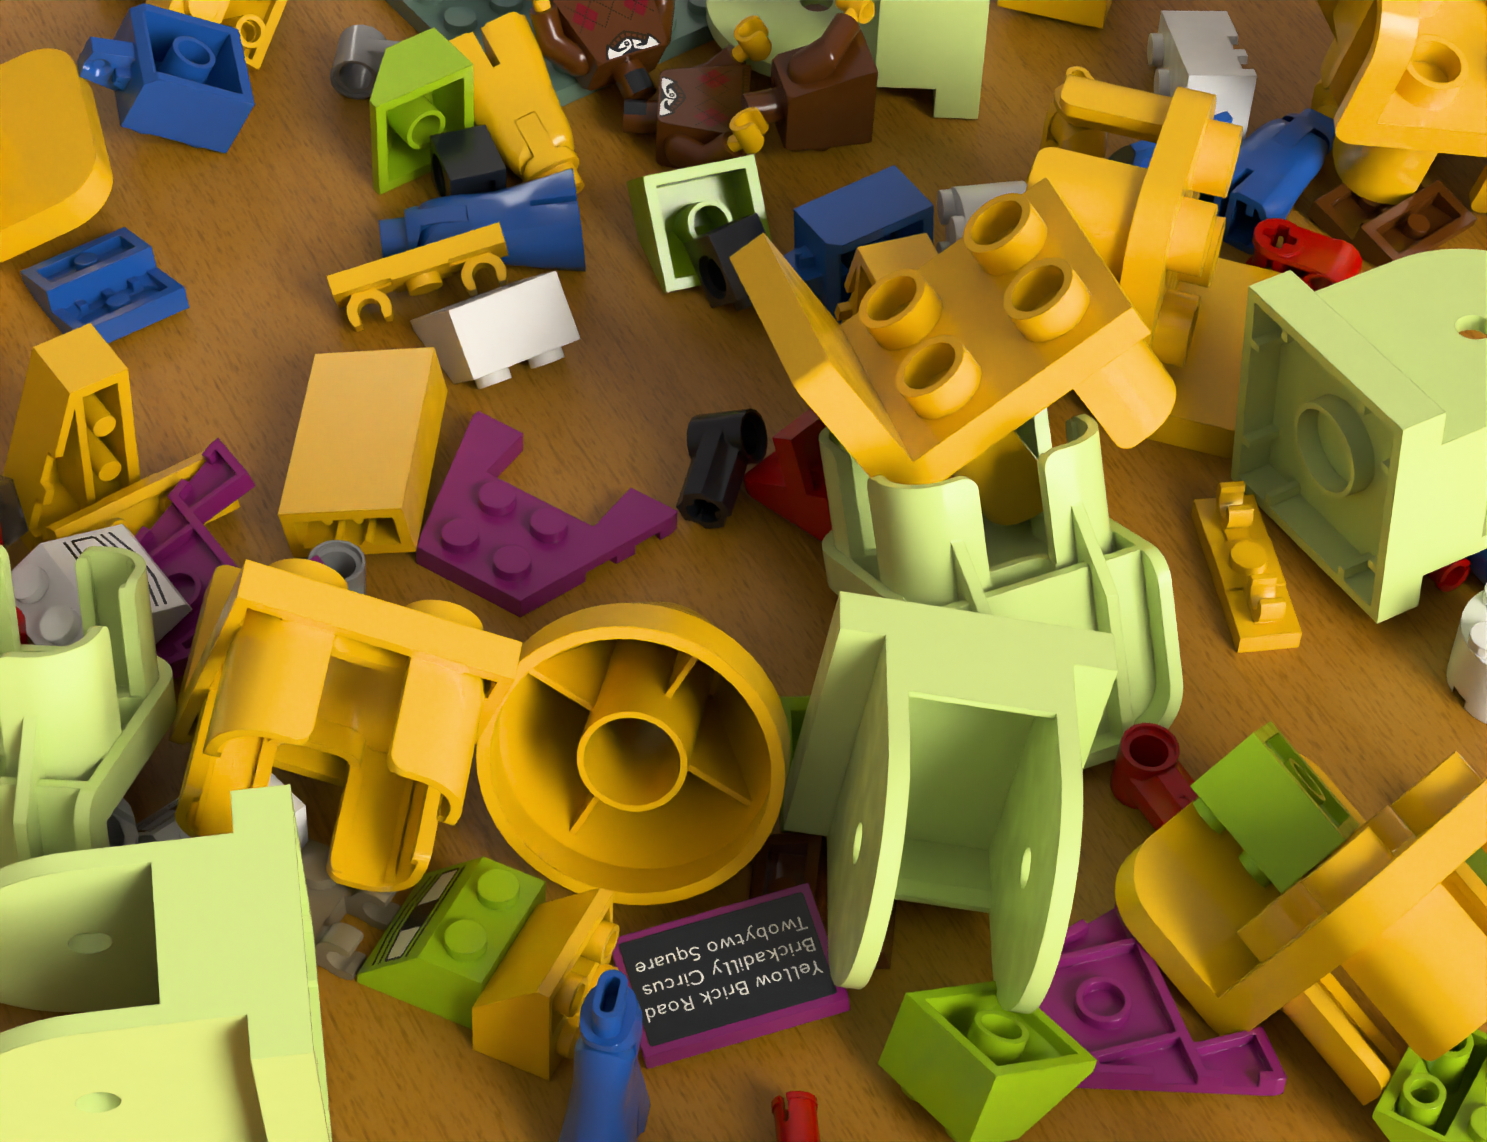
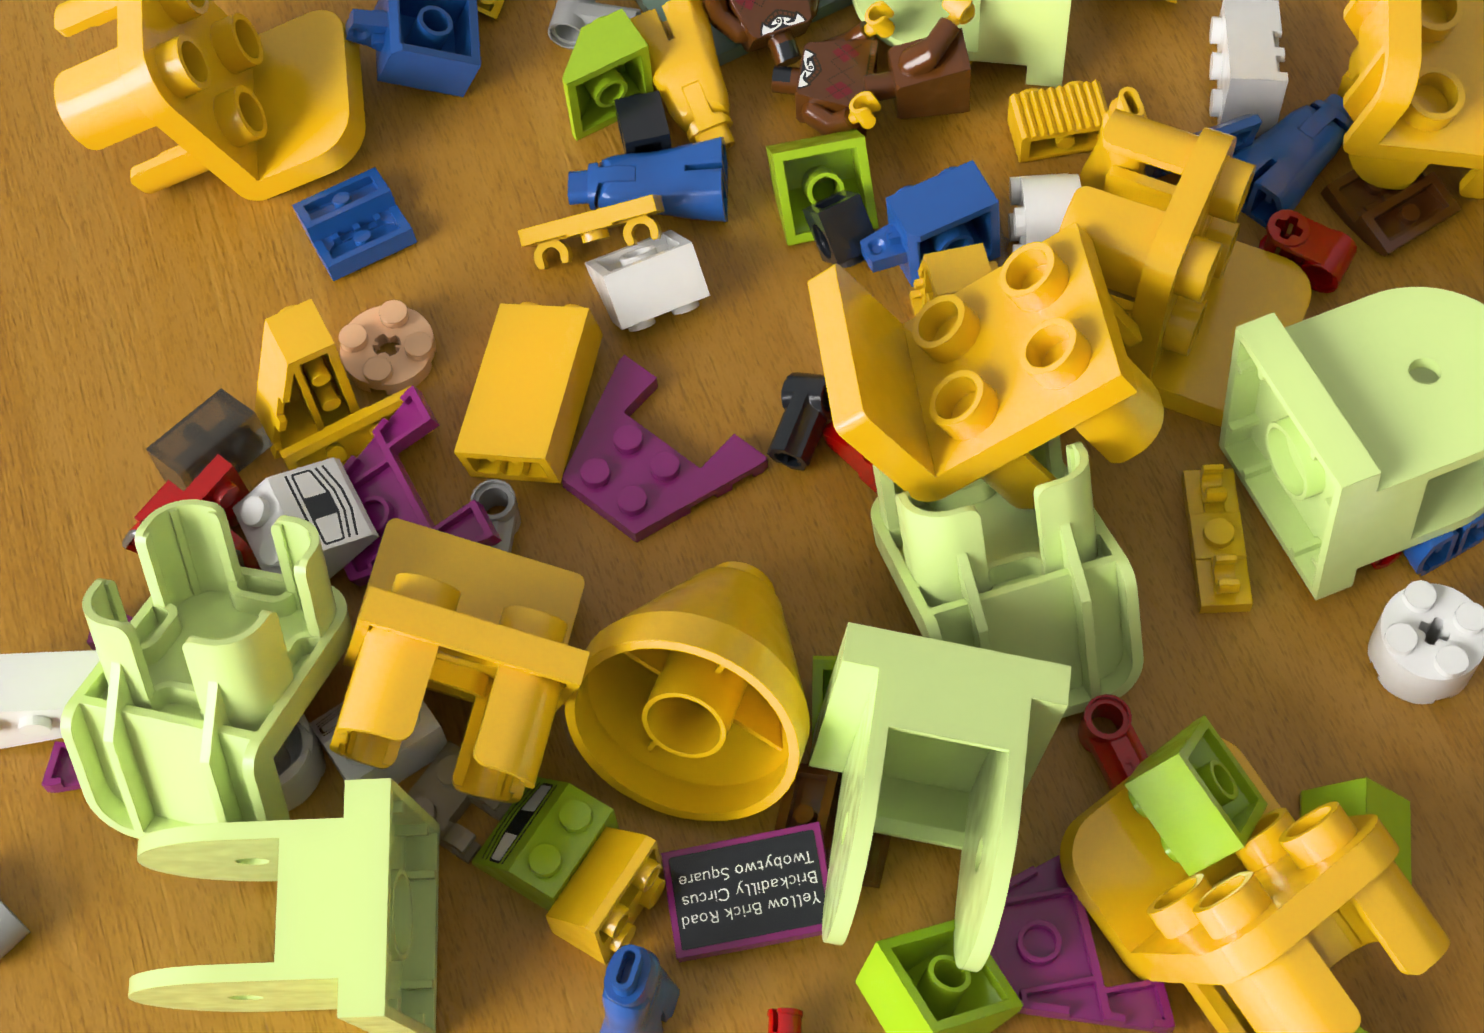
camera: 15 degrees right, 15 degrees up
none -> light nougat plate [339,300,436,395]
none -> yellow brick [1007,79,1108,163]

